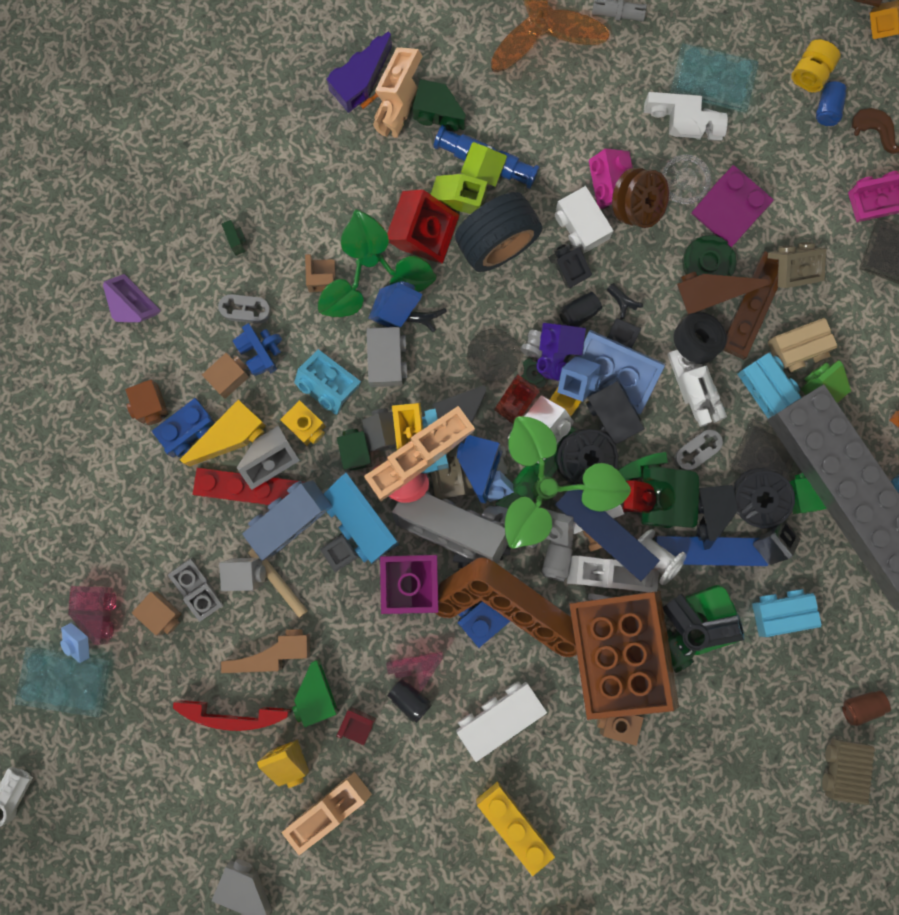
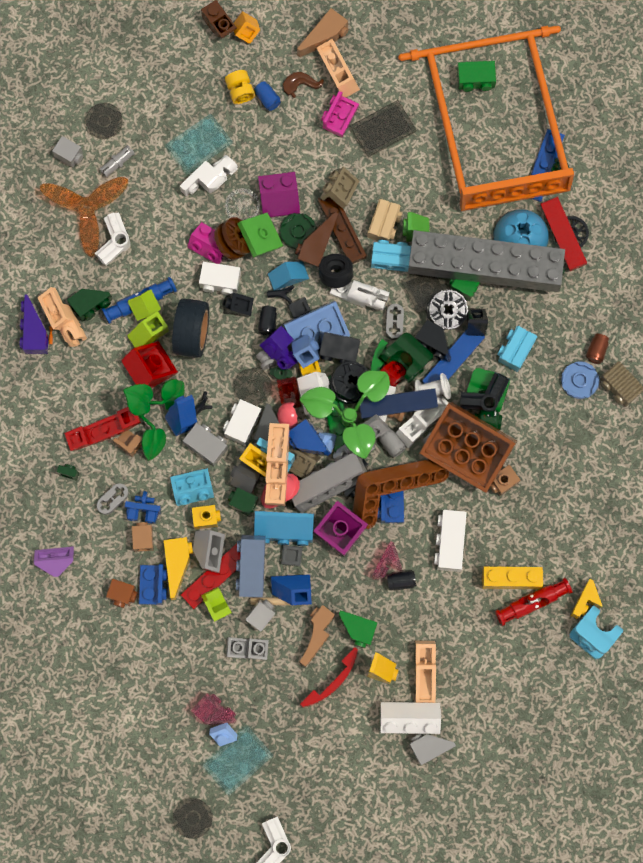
camera: 50 degrees left, 5 degrees down
medium nougat brick [132,592,182,636] -> none
dark red panel [336,707,376,745] -> none
none -> red slope [64,407,141,451]
none -> white piece [95,212,130,266]
none -> lime panel [201,587,232,622]
none -> white brick [223,399,262,446]
none -> bright green plate [237,212,283,258]
none -> dark azure slope [268,261,309,290]
none -> blue slope [271,575,312,605]
none -> coral hair [277,402,298,431]
none -> white brick [380,702,441,734]
none -> red piece [495,578,572,626]
none -> medium blue tile [561,361,599,399]

